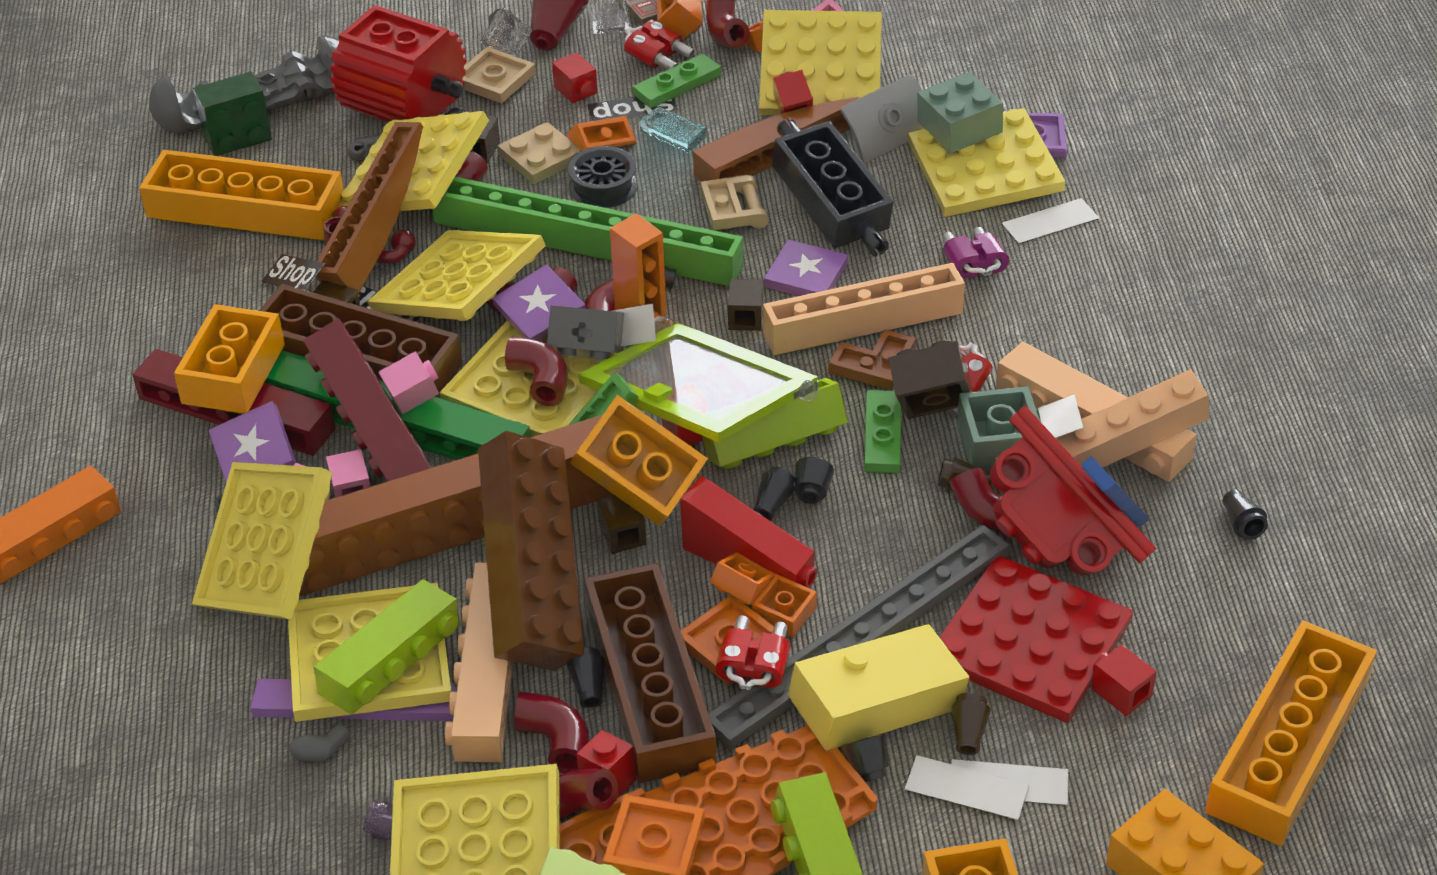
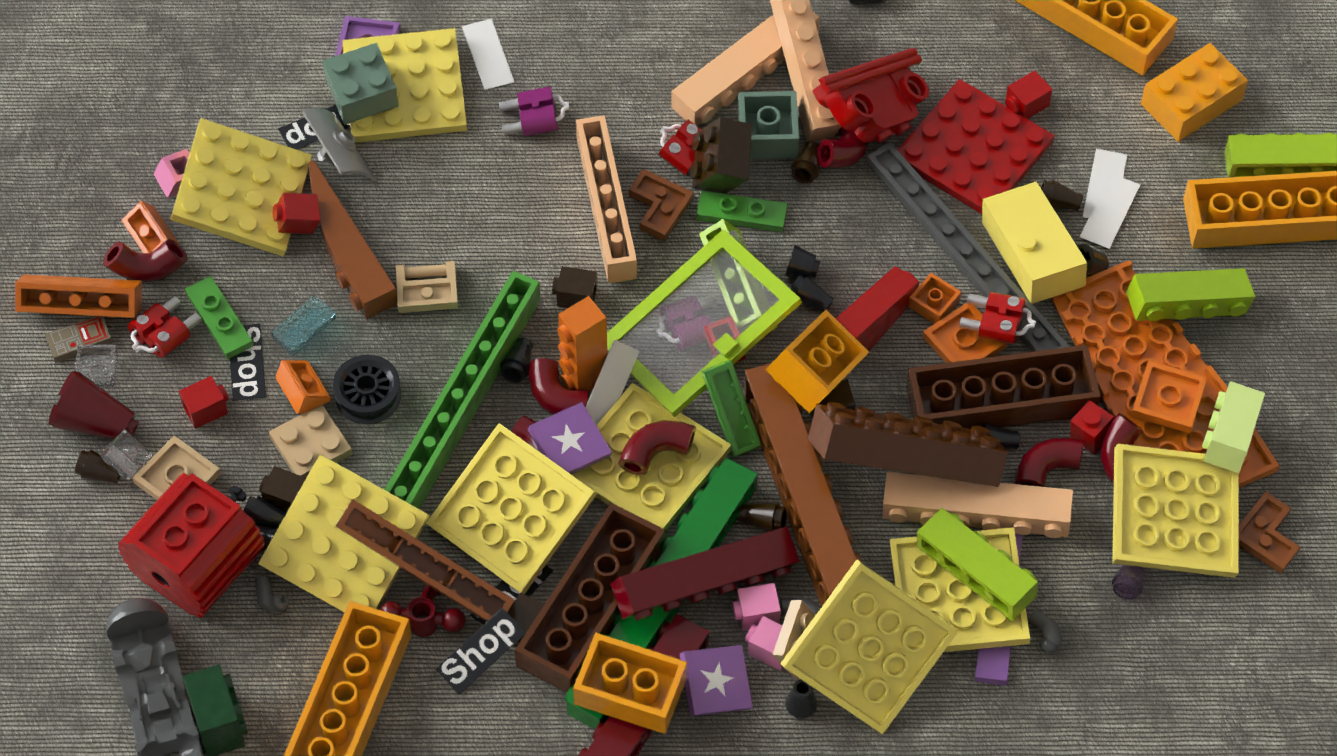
camera: 85 degrees left, 15 degrees up
bright pink brick [379,351,439,414] -> none
dark grey brick [547,305,624,359] -> none
orange piece [710,552,776,605] -> none
medium lavender tile [764,239,848,296] -> none
black brick [772,118,894,257] -> none
white sticker [1038,394,1083,438] -> none
blue tile [1081,456,1149,527] -> none

